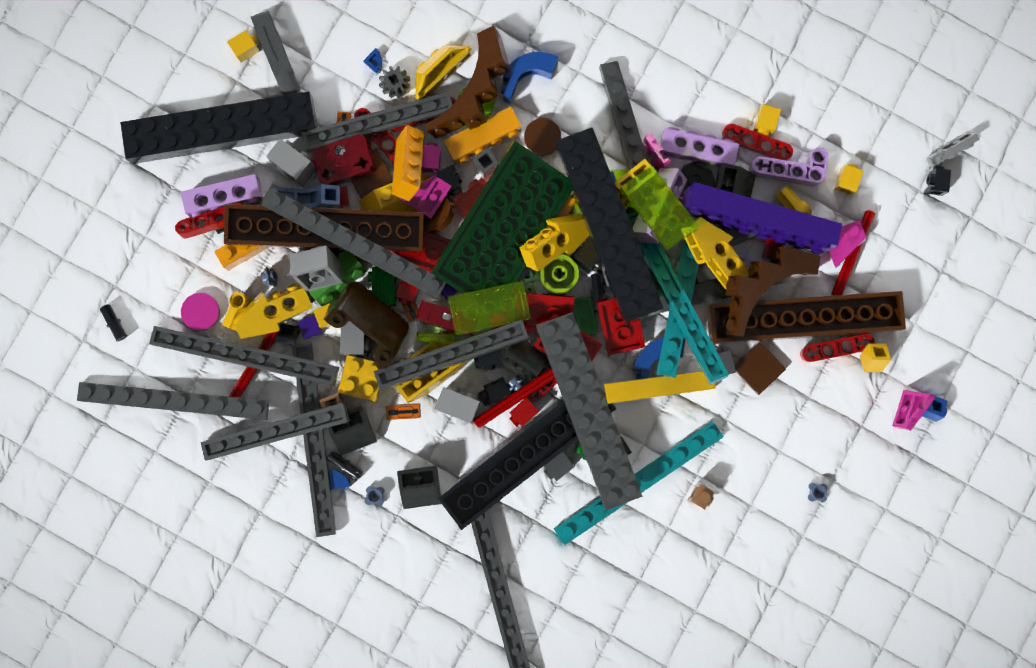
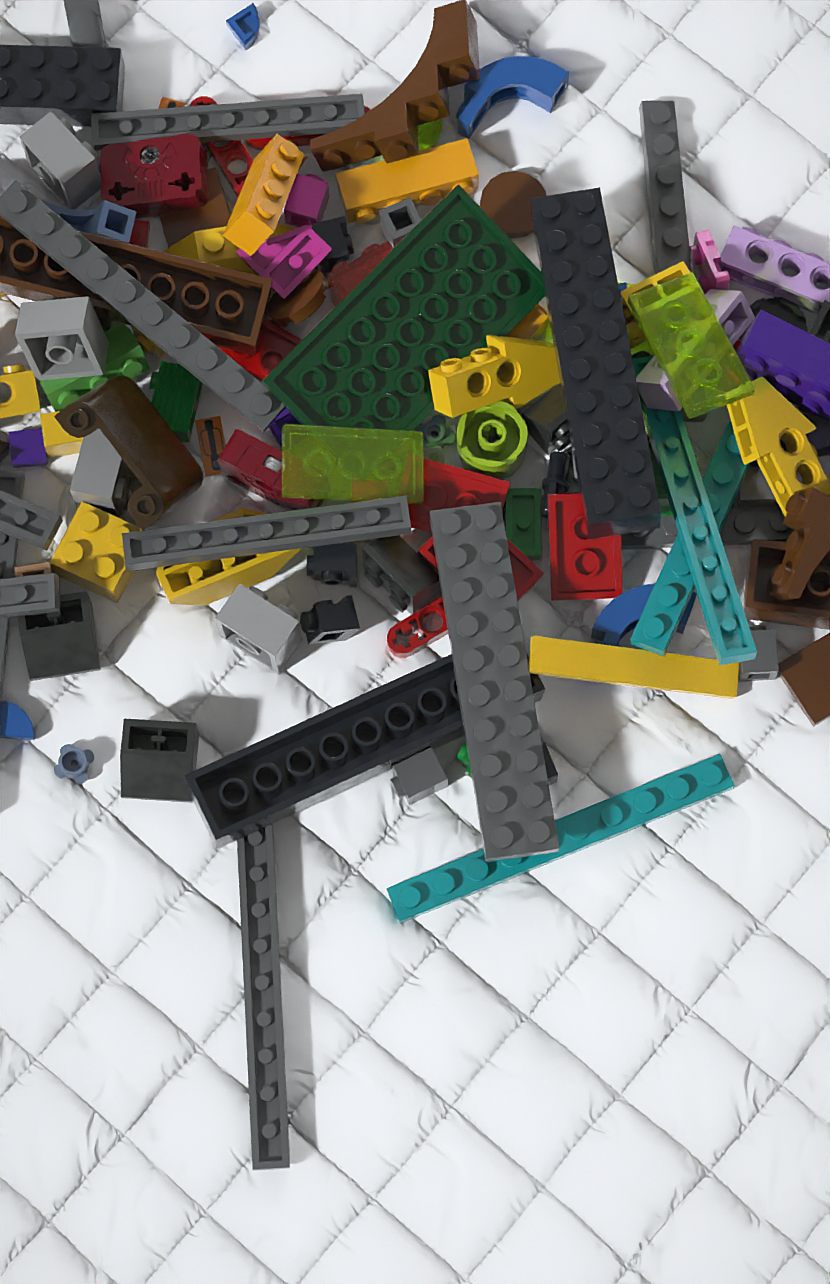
camera: 20 degrees right, 10 degrees down
black axle [327,451,363,481] -> none
dark grey gear [379,66,411,98] -> none
orange sticker [386,404,420,420] -> none
red brick [395,280,420,306] -> none
yellow wedge [416,46,473,101] -> none
clear neon green tile [416,330,455,342] -> none
red axle [473,368,555,428] -> none
sand blue plate [507,375,524,392] -> none
red brick [509,397,539,427] -> none
medium nougat brick [688,483,714,510] -> none

